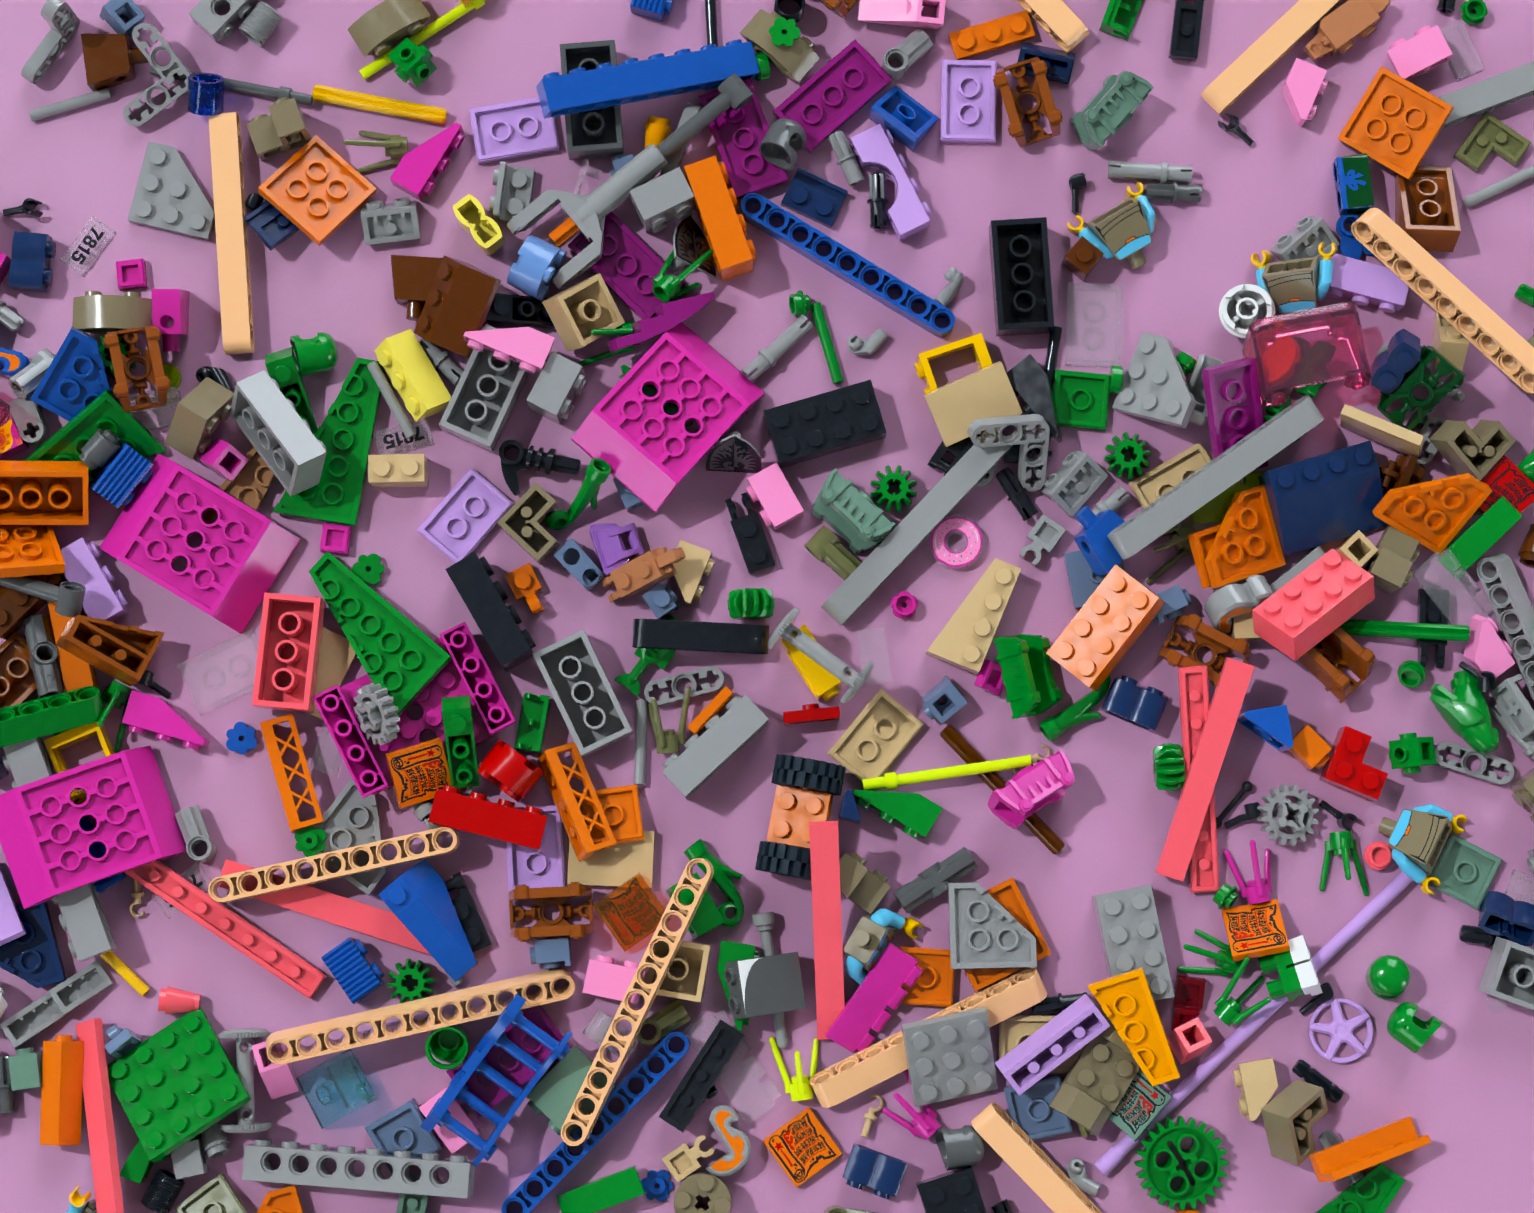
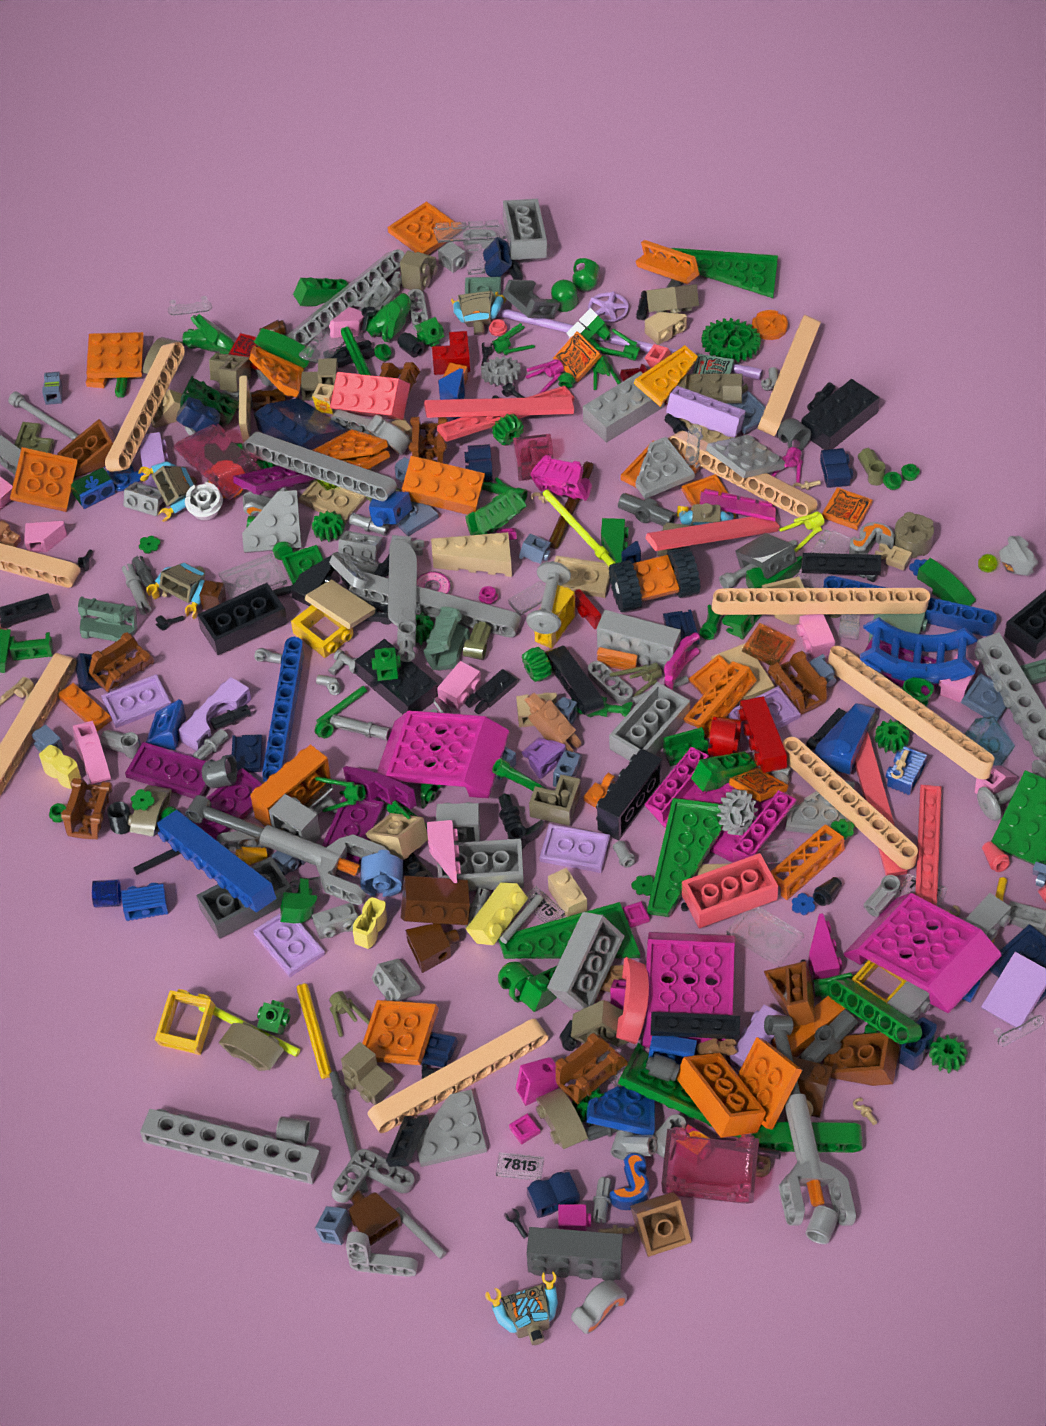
camera: 115 degrees left, 30 degrees down
clear blue piece [188,73,224,116] -> none
dark pink slope [390,122,465,201] -> none
none -> green plant [139,536,161,554]
none -> green brick [280,878,317,923]
none -> light grey piece [328,649,357,675]
none -> green brick [372,647,401,681]
none -> black plate [386,1115,429,1167]
none -> light grey piece [388,539,417,662]
none -> black brick [397,332,424,358]
none -> dark grey panel [502,280,560,319]
none -> clear pink brick [513,434,553,481]
none -> light grey pin [613,841,635,868]
none -> coral slope [616,957,649,1044]
none -> black plate [650,1012,740,1040]
none -> dark blue plate [663,609,700,645]
none -> dark pink piece [664,632,700,690]
none -> clear piece [685,424,703,468]
none -> medium nougat plate [696,1038,737,1059]
none -> black cone [813,877,842,906]
none -> tan hand [891,750,909,779]

